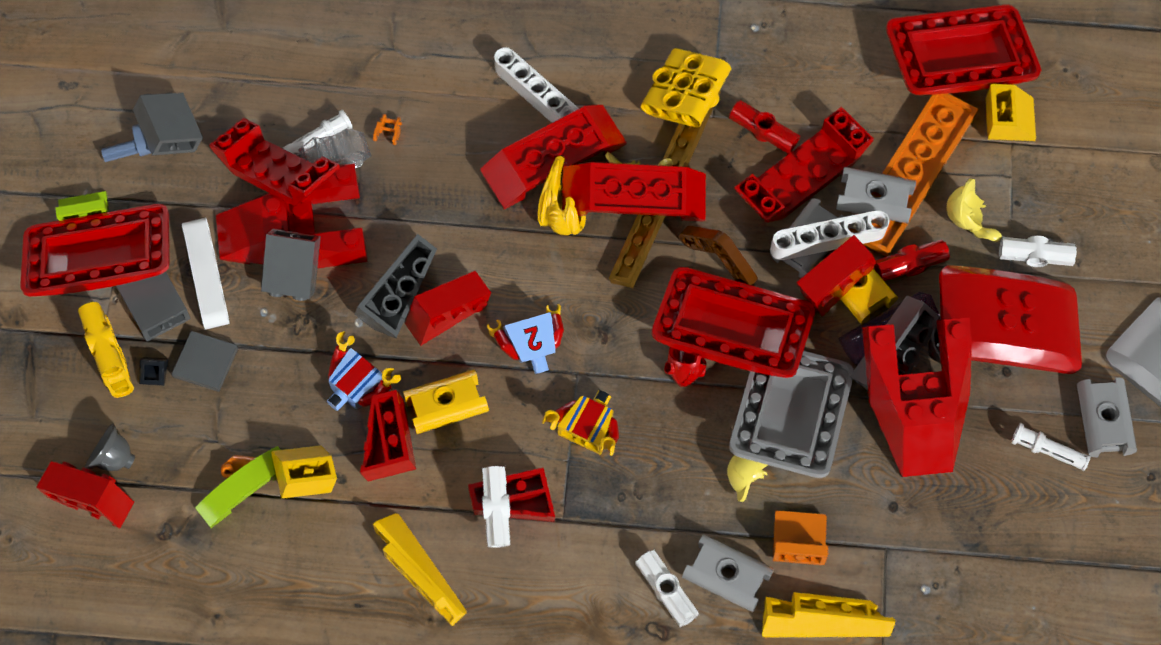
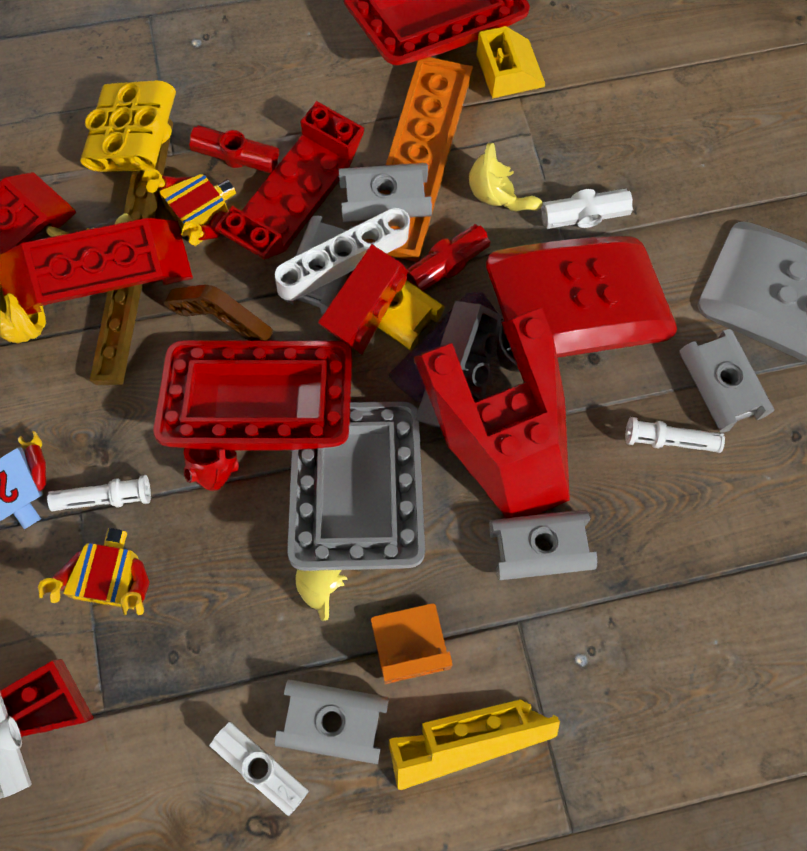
camera: 20 degrees left, 5 degrees up
none -> white pin [47,475,151,512]
none -> torso [142,168,236,246]
none -> light grey piece [489,509,597,581]

